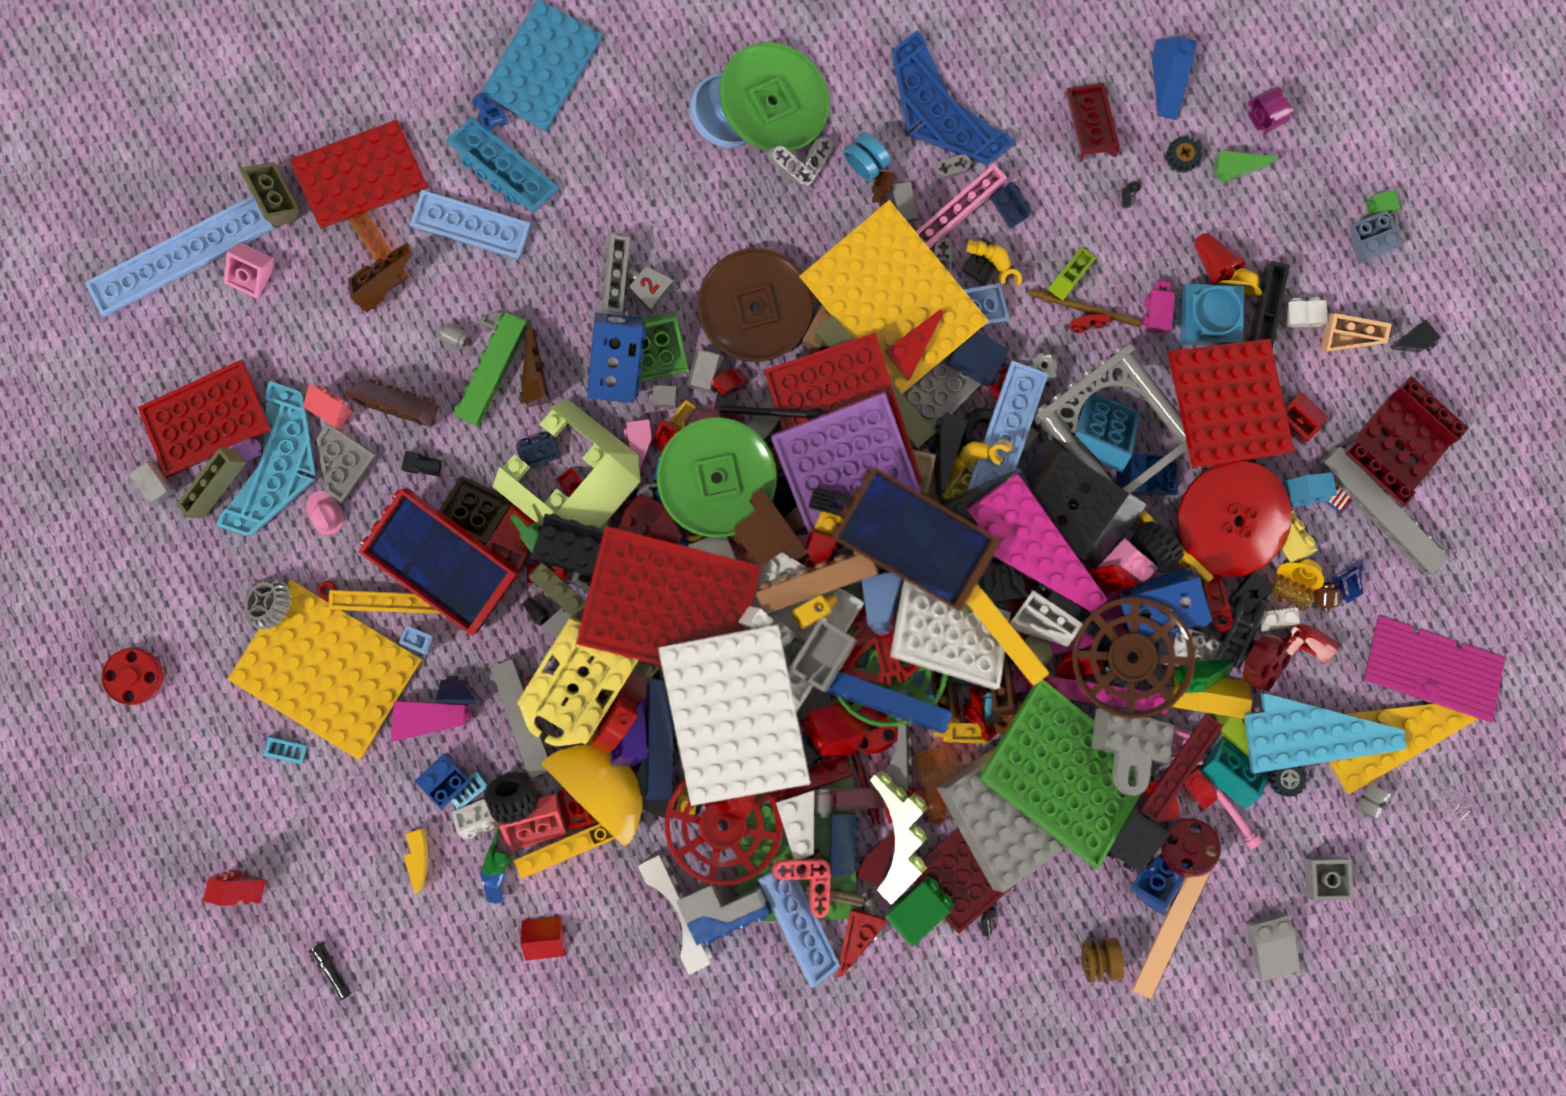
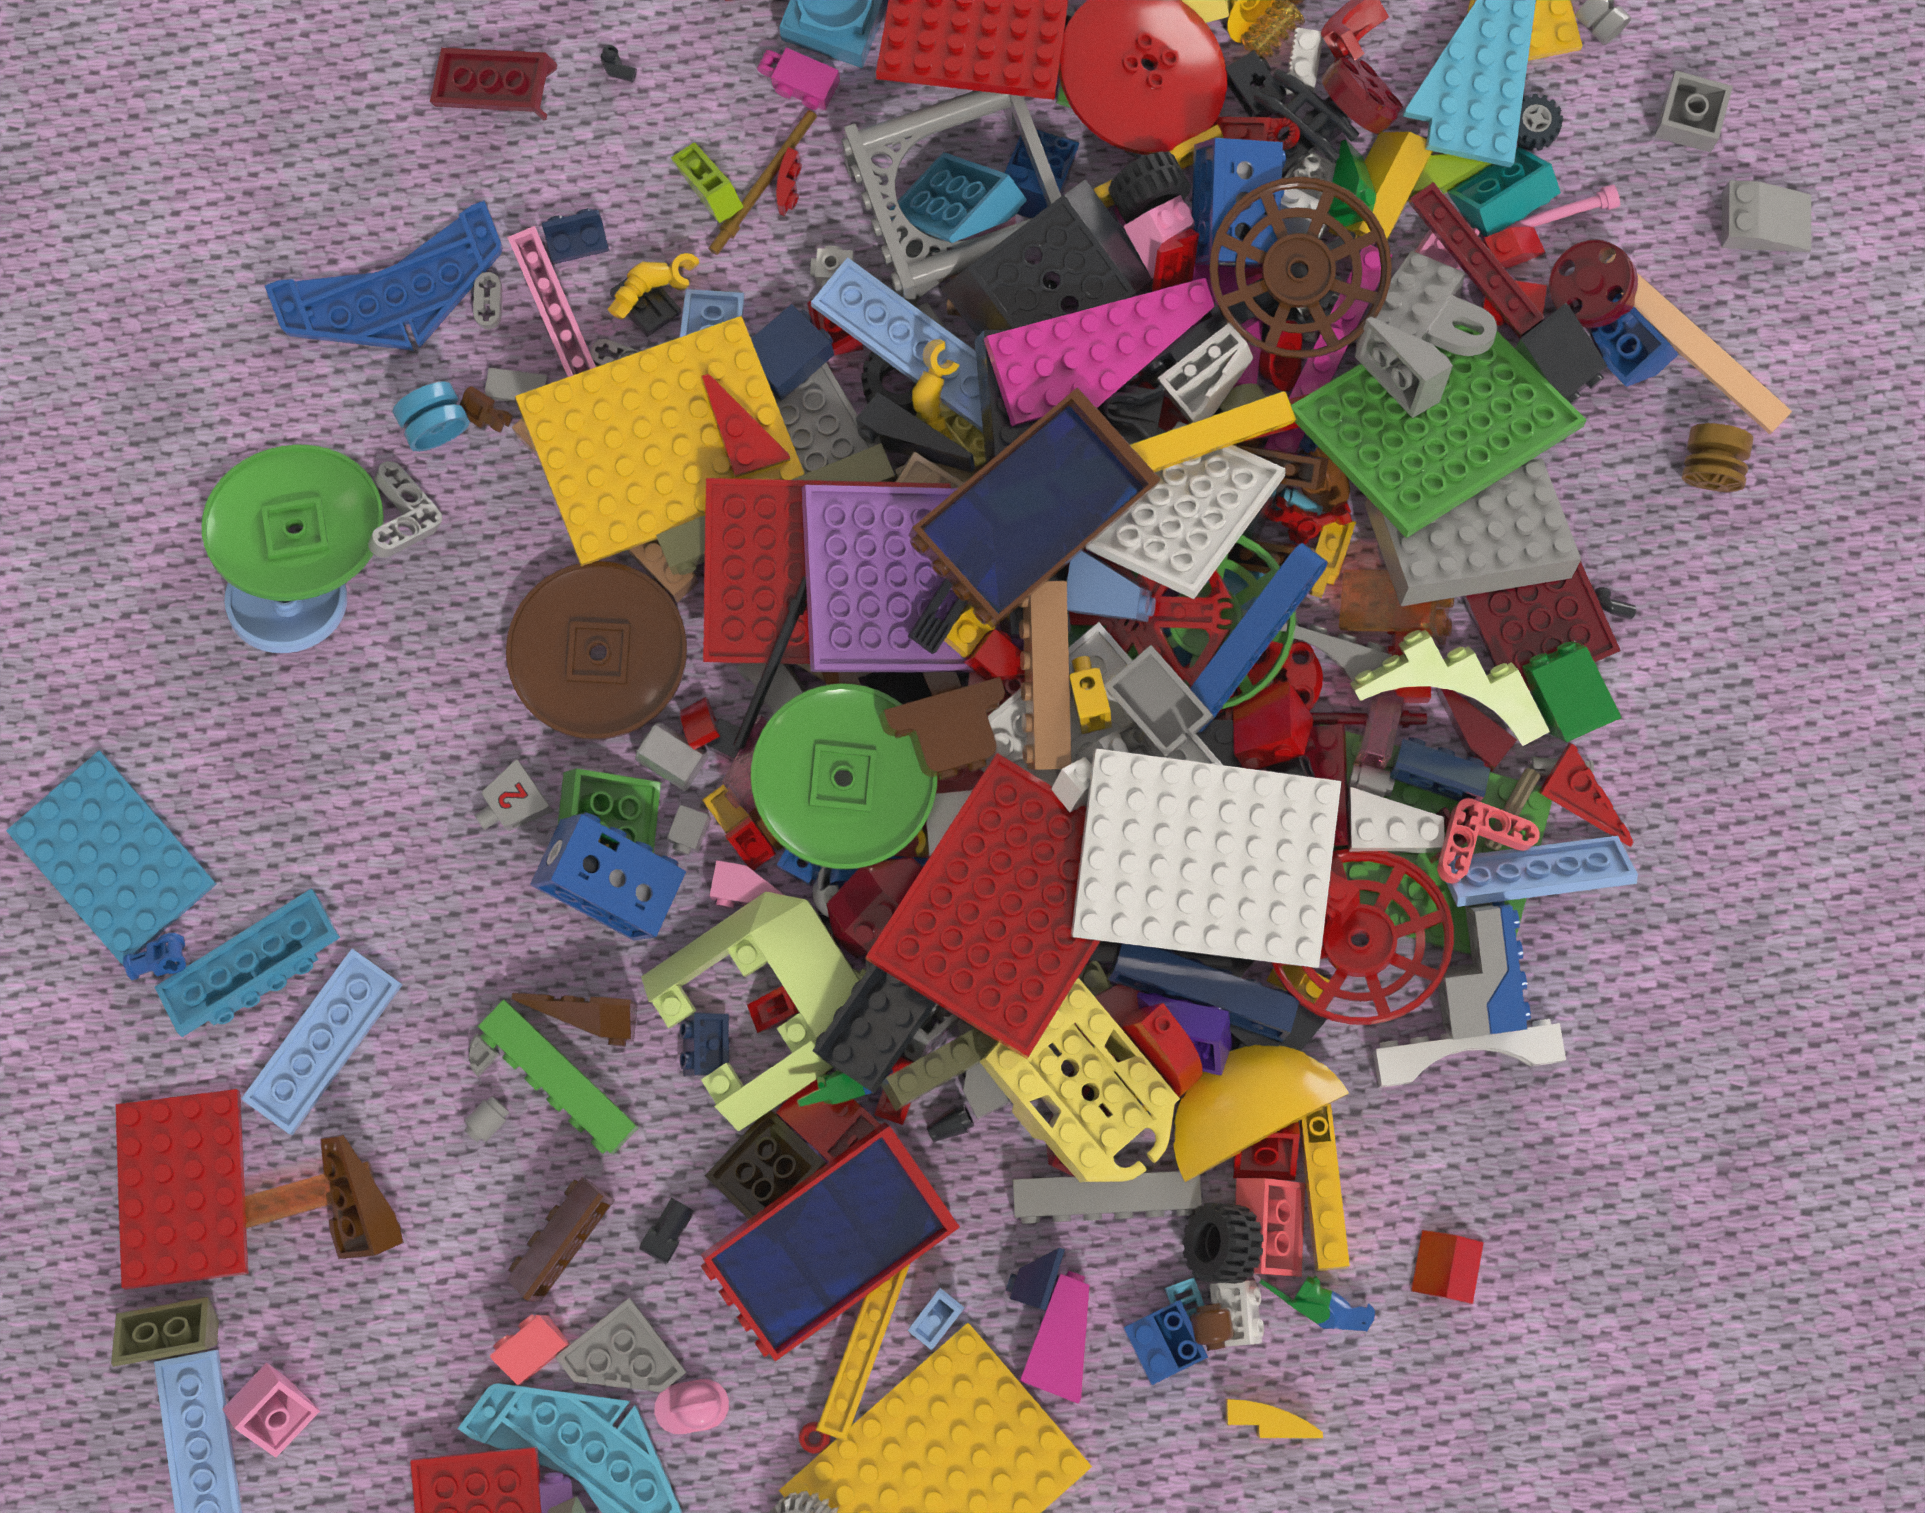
camera: 65 degrees left, 5 degrees down
light grey brick [598,234,630,315] -> none
none -> reddish brown head [1190,1303,1234,1351]
none -> light grey slope [1355,317,1453,418]

